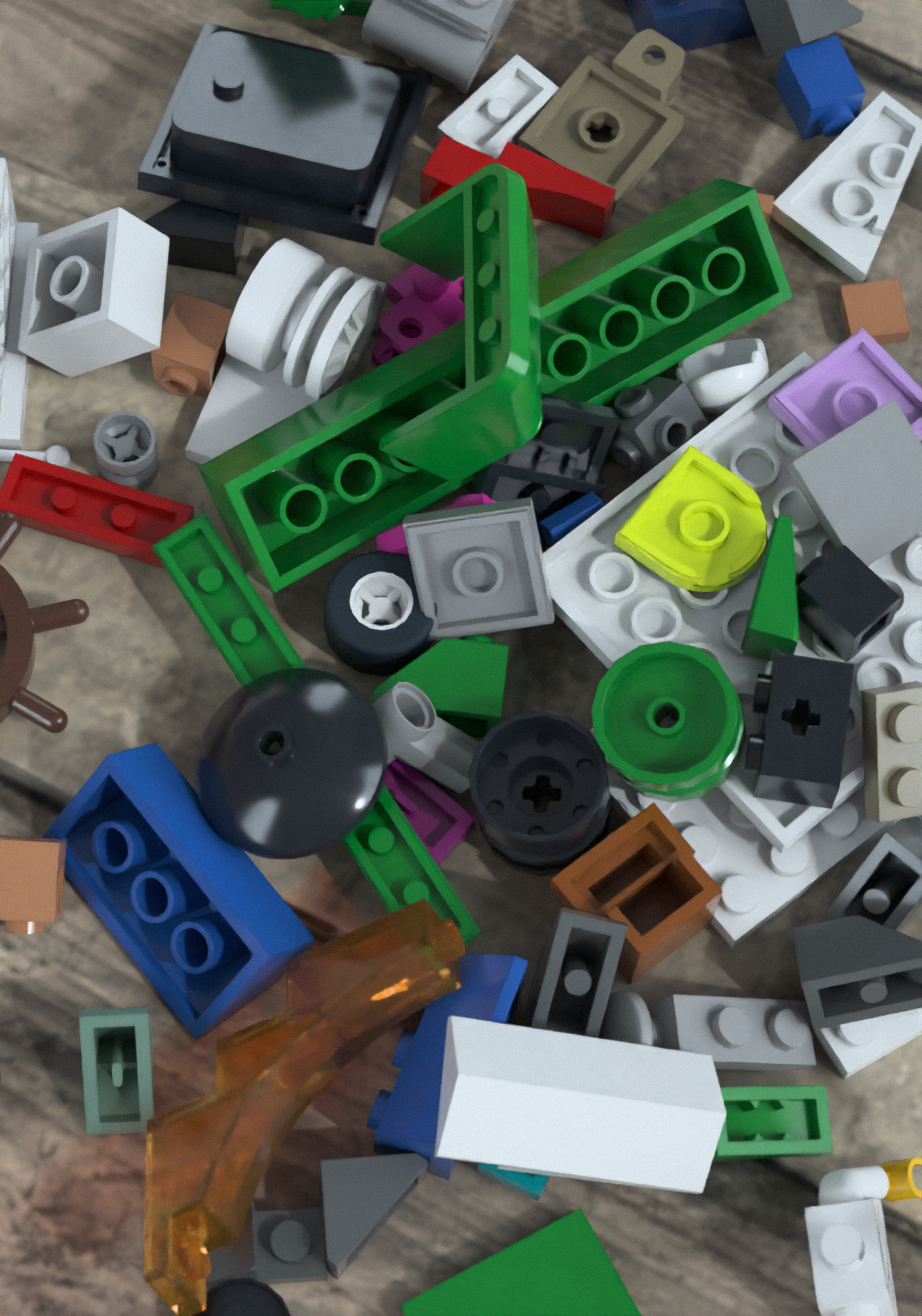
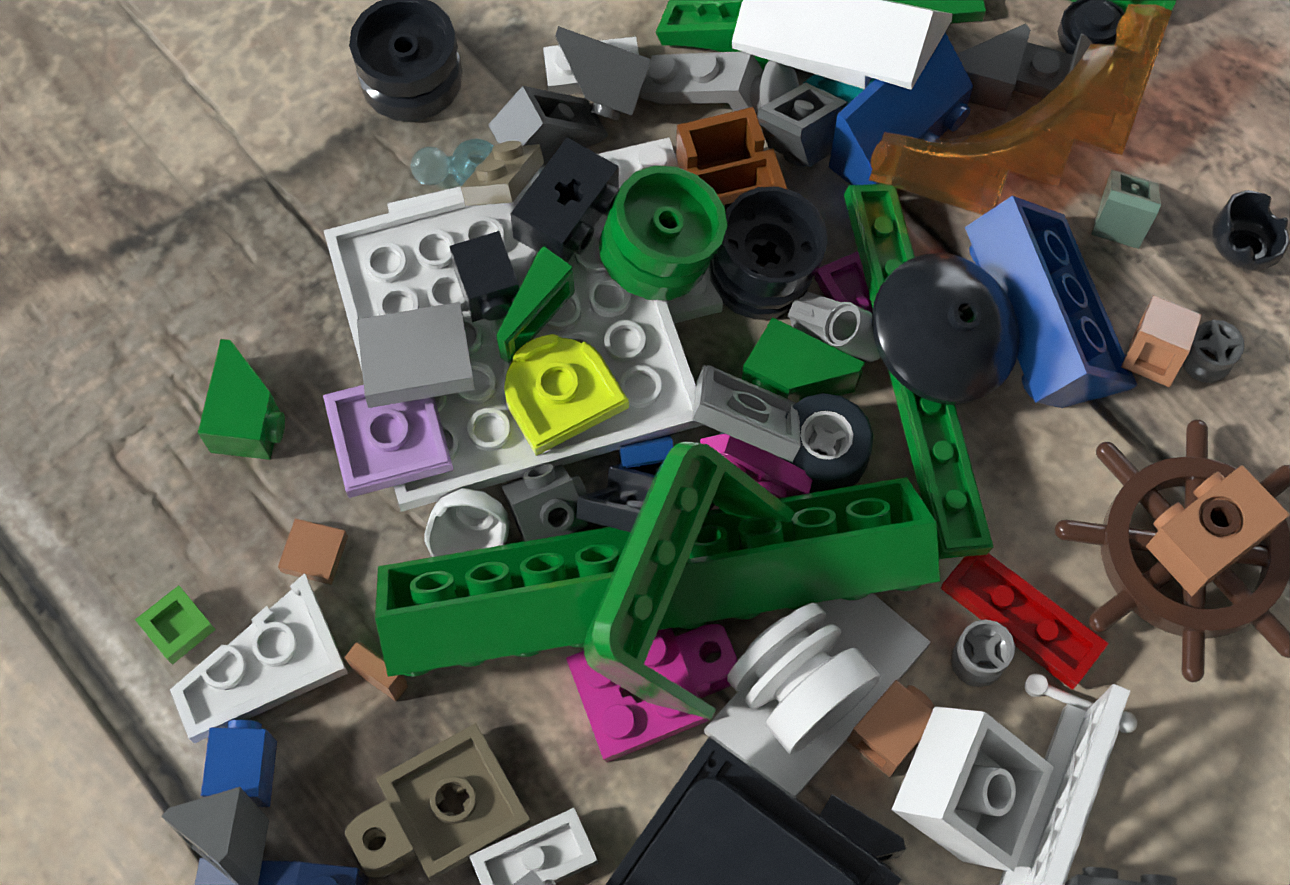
camera: 150 degrees left, 0 degrees up
red slope [420,135,616,239] -> none

